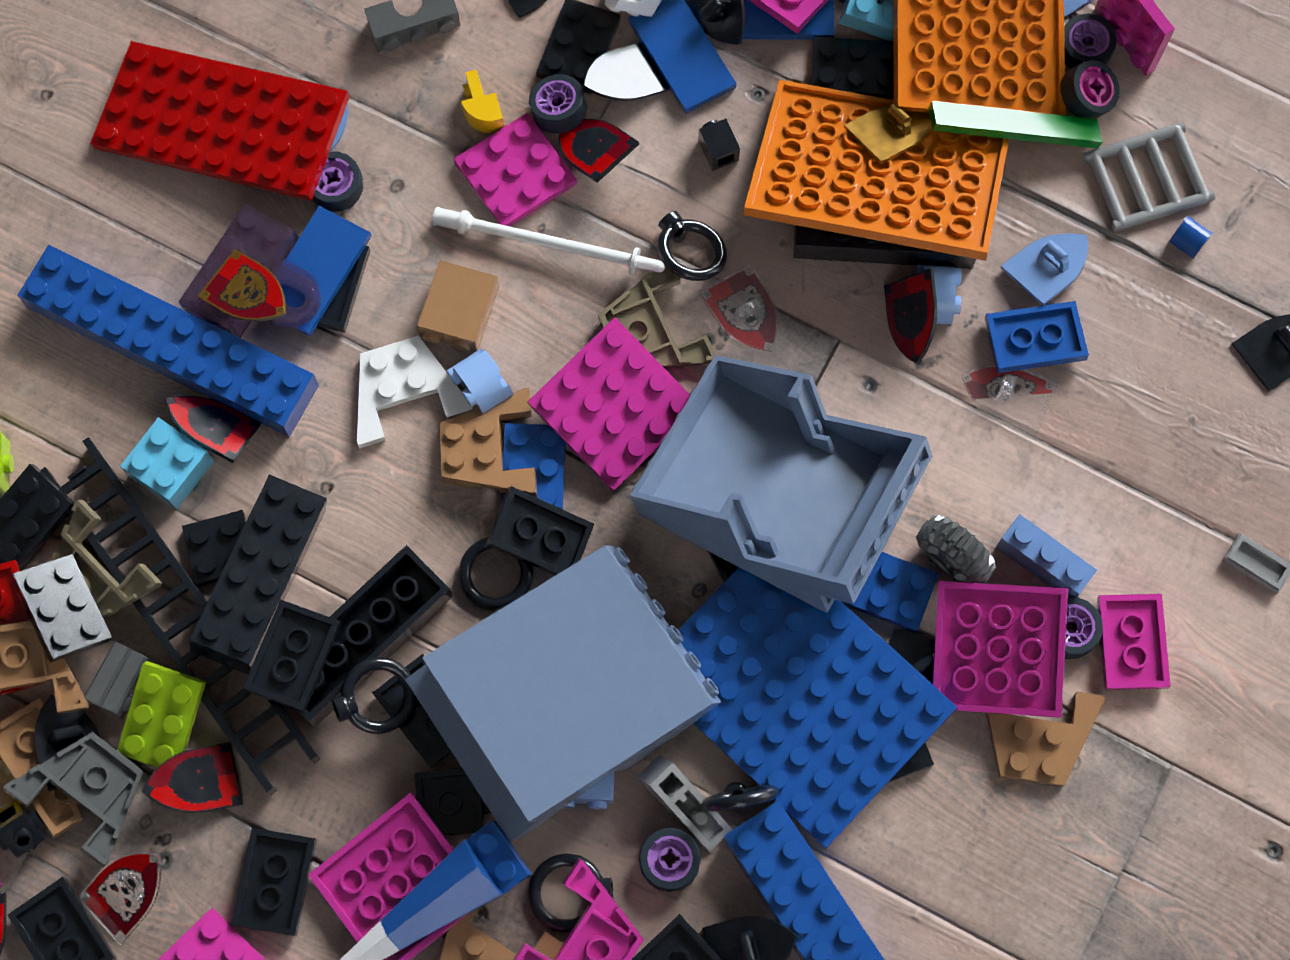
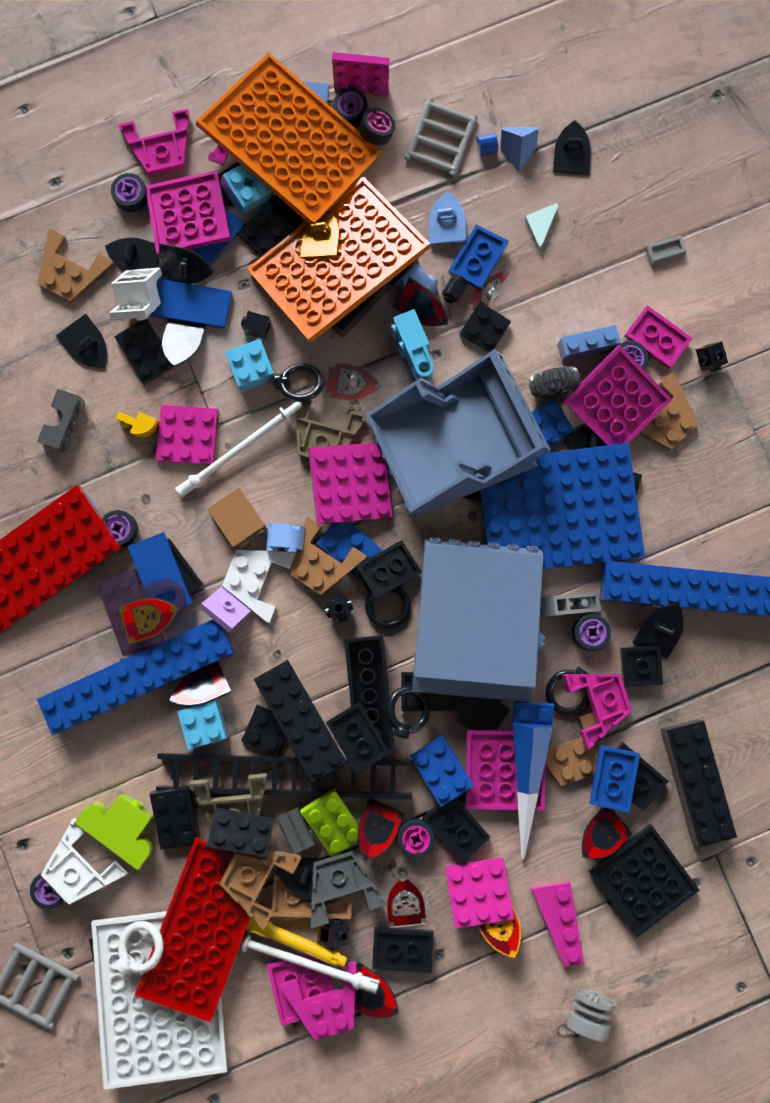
camera: 55 degrees left, 10 degrees up
wheel [529,75,588,133] -> none
shield [559,118,640,183] -> none
black piece [702,782,779,812] -> none
tile [928,101,1103,149] -> none
none -> lavender plate [199,586,252,632]
none -> medium azure brick [225,339,275,392]
none -> black brick [325,594,354,623]
none -> medium azure brick [391,309,434,382]
none -> wheel [397,818,435,859]
none -> blue plate [410,735,475,807]
none -> black brick [441,274,467,304]
none -> black plate [459,302,511,353]
none -> medium blue slope [500,127,539,172]
none -> light aqua tile [525,203,558,249]
none -> black brick [695,341,728,372]

